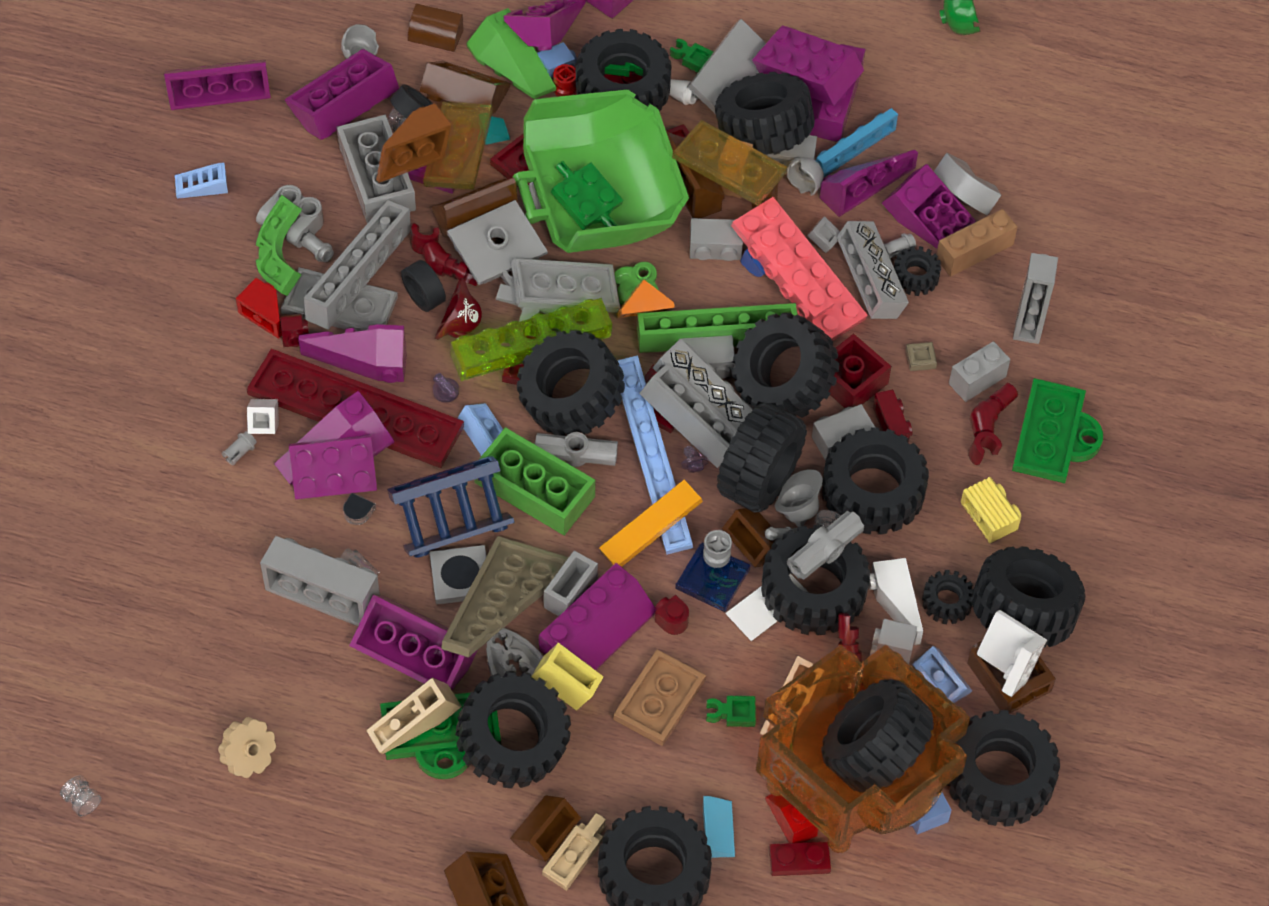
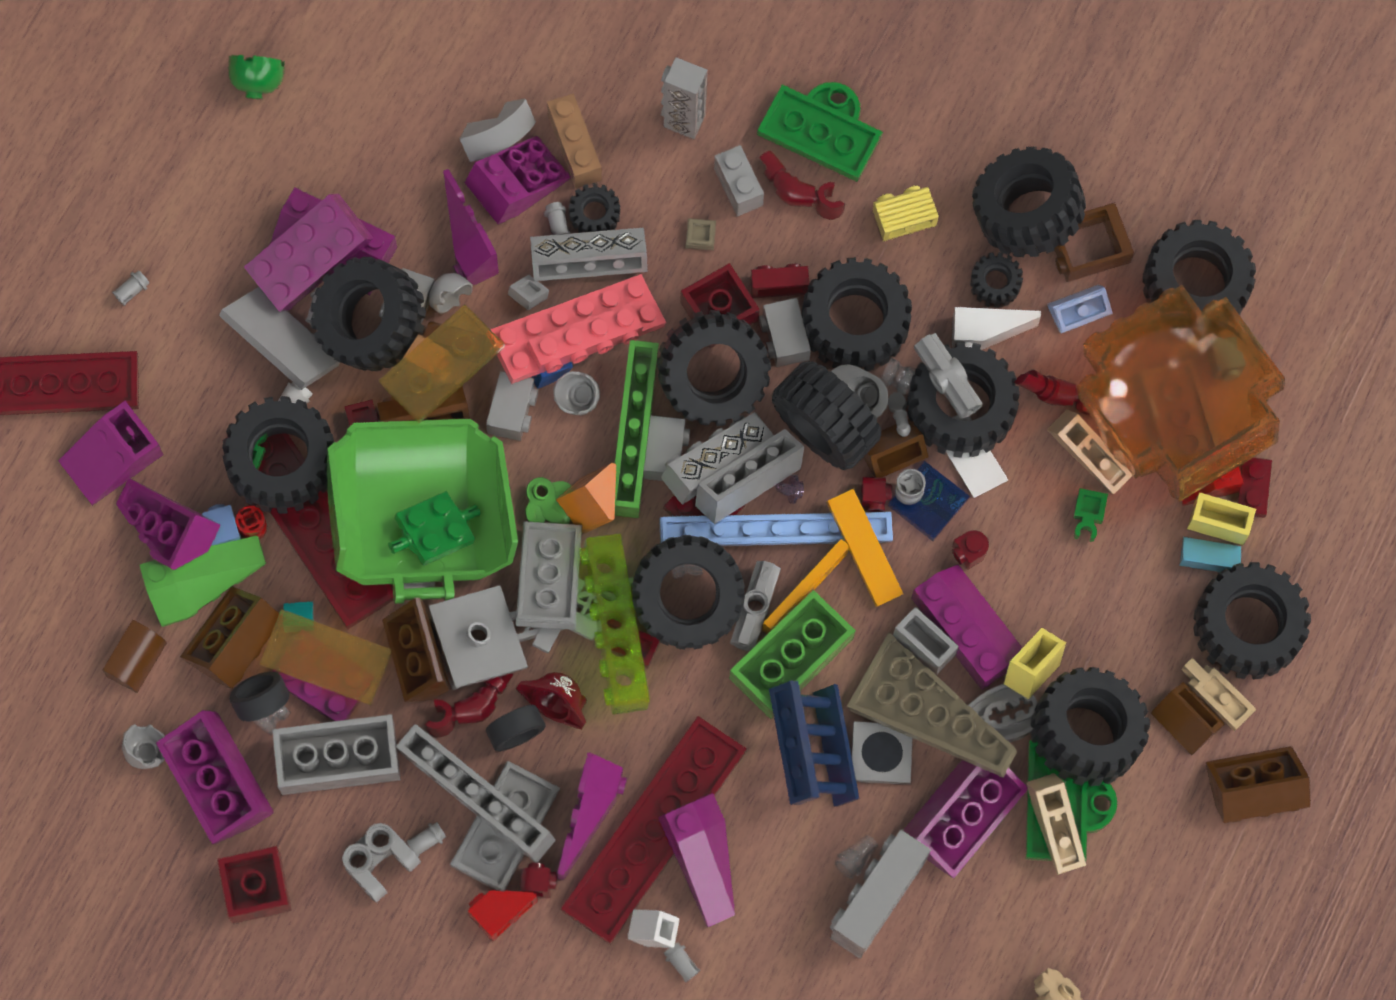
camera: 80 degrees left, 15 degrees up
magenta slope [164,59,271,110] -> none
light blue slope [175,163,228,199] -> none
bright green plate [256,195,302,296] -> none
magenta plate [289,435,377,500] -> none
black tile [343,493,376,525] -> none
dark orange slope [376,103,451,183] -> none
clear purple plate [433,373,460,402] -> none
light blue slope [458,403,503,456] -> none
medium nougat plate [613,649,706,746] -> none
green plate [670,38,714,72] -> none
dark azure plate [816,108,898,177] -> none
black tyre [821,679,934,793] -> none
light grey brick [869,619,917,677] -> none
white bracket [977,610,1047,697] -> none
none -> dark red brick [217,846,292,924]
none -> light grey hair [553,371,600,415]
none -> light orange tile [762,539,849,634]
none -> dark red plate [861,477,892,512]
none -> light yellow brick [1187,493,1256,545]

